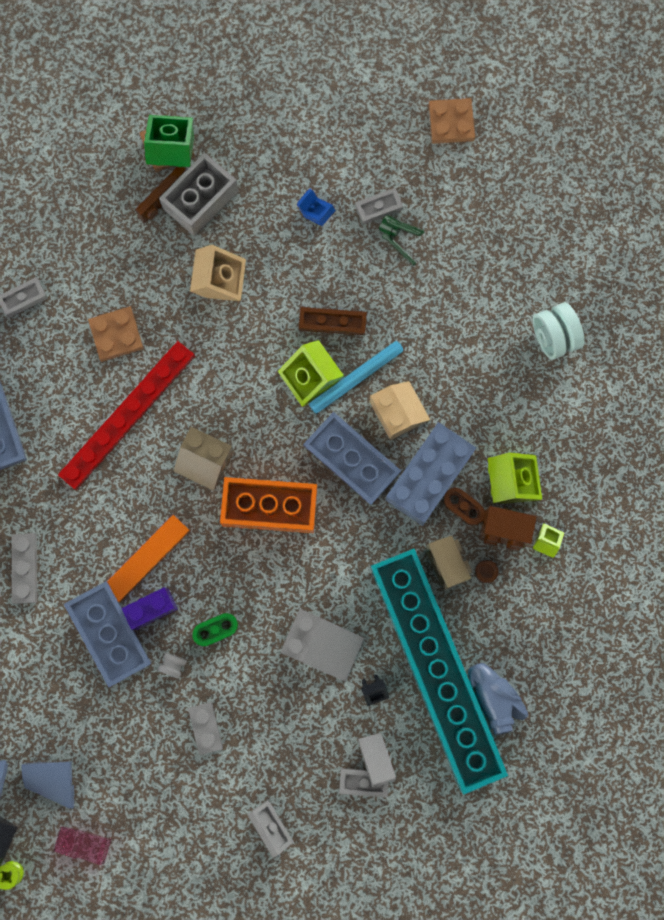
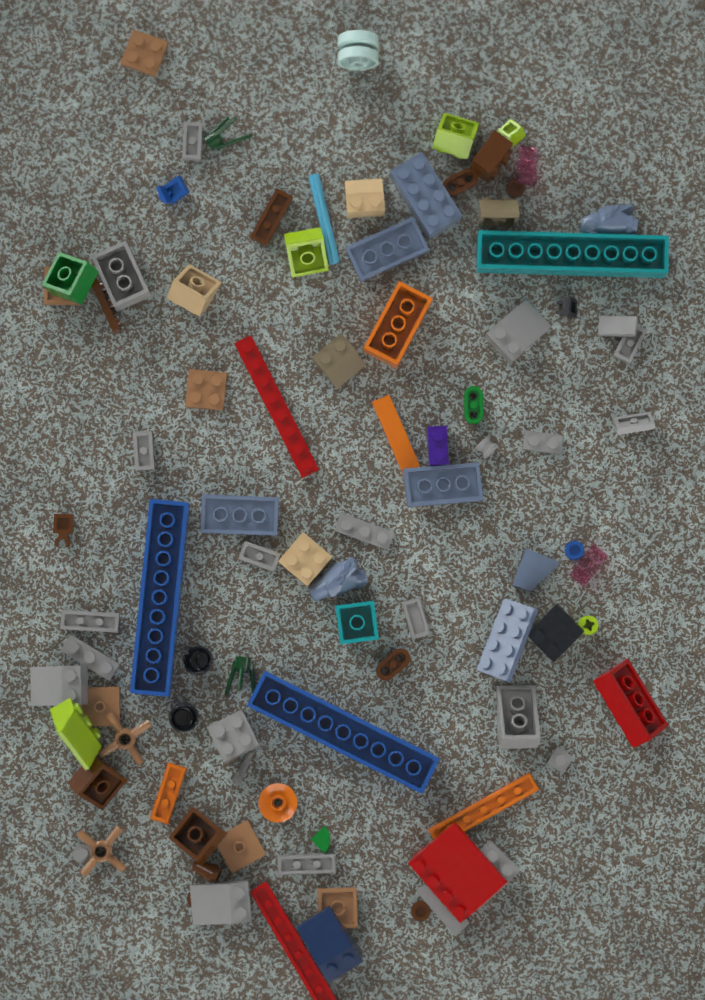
camera: 70 degrees left, 5 degrees up
none -> clear pink slope [517,146,538,187]
none -> blue tile [564,541,584,560]

